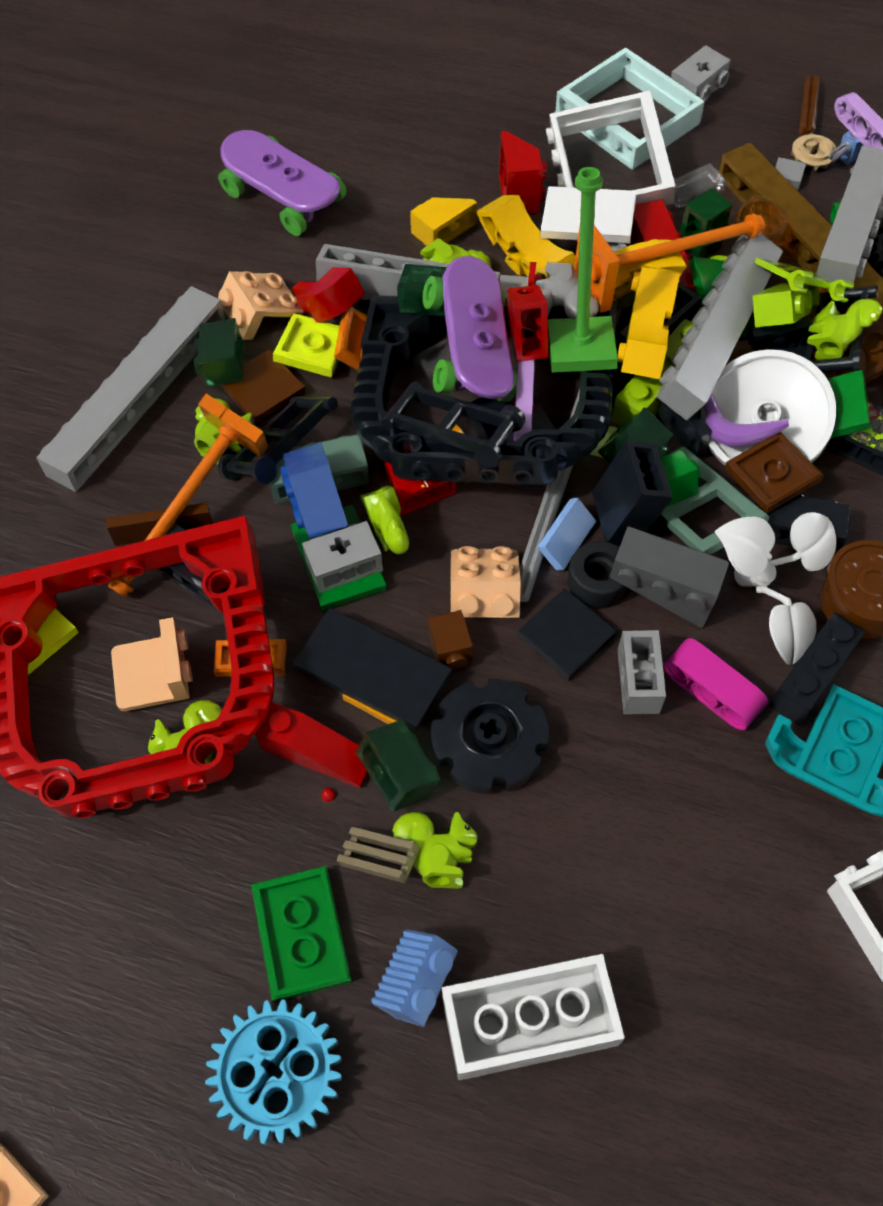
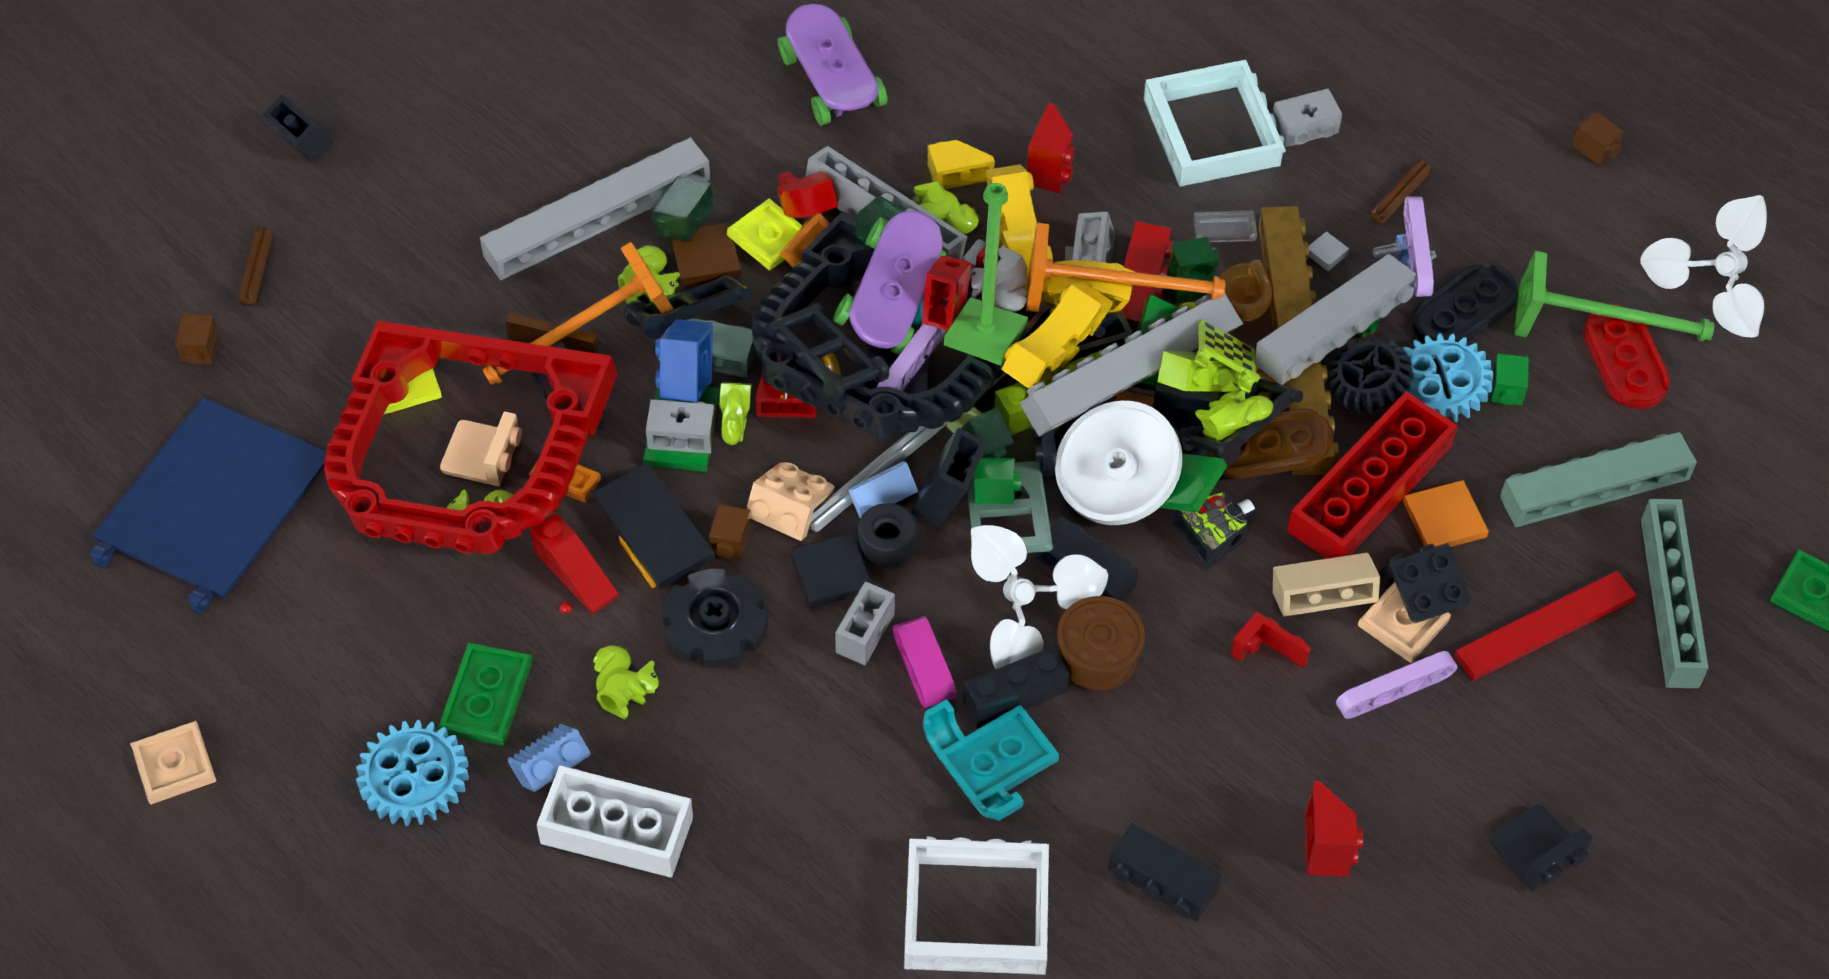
camera: 25 degrees right, 5 degrees down
light nougat bracket [218,271,304,340] -> none
dark tan tile [336,827,420,884] -> none
clear green brick [356,719,440,812] -> none
white tile [541,186,636,243] -> none
white window [546,91,675,205] -> none
dark grey wedge [609,527,729,628] -> none
medium lavender piece [703,394,789,447] -> none
reddish brown tile [725,432,823,514] -> none
tan gear [791,134,836,171] -> none

